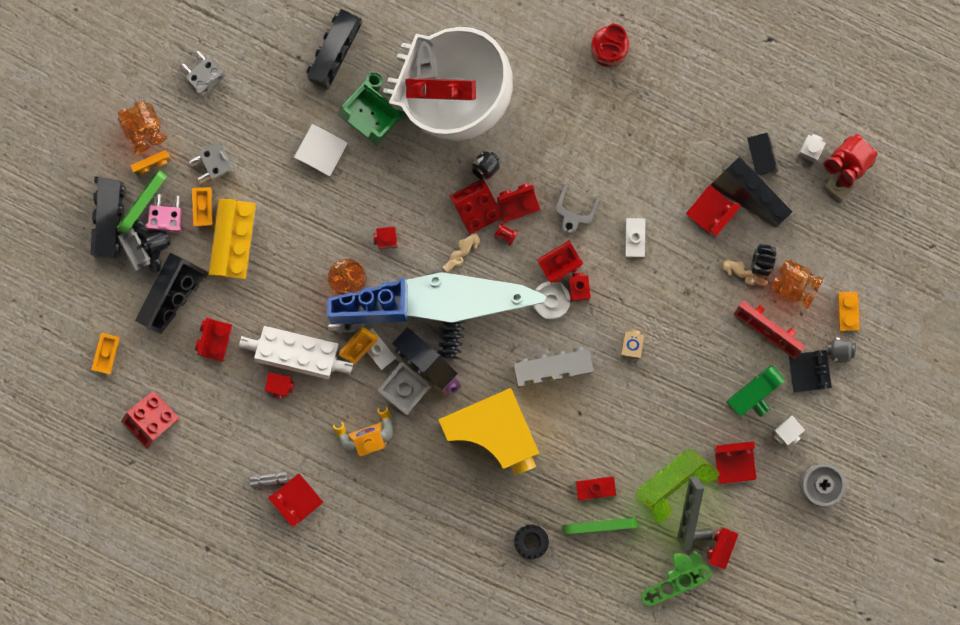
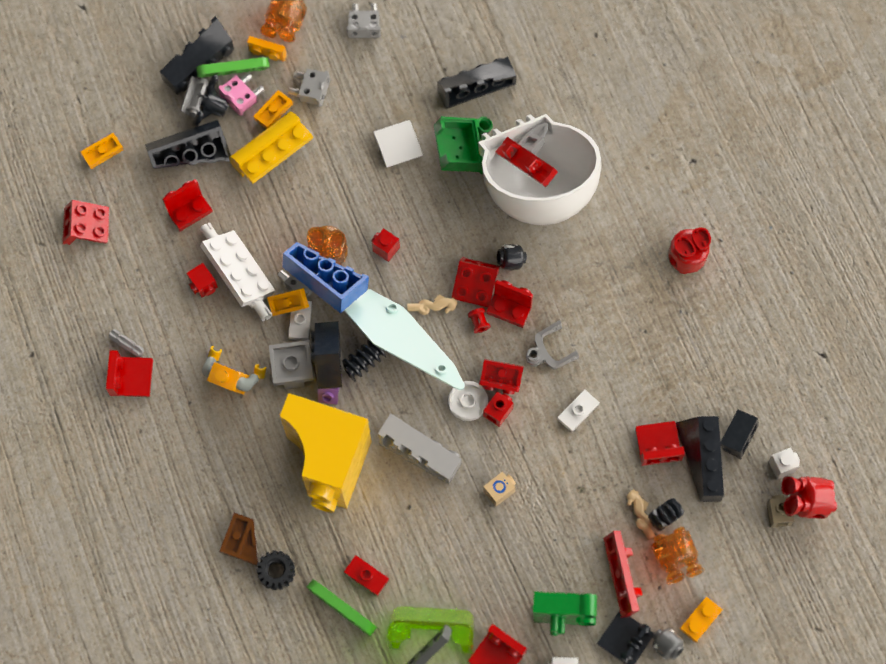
camera: 40 degrees right, 15 degrees down
none -> reddish brown wing [219,513,258,566]

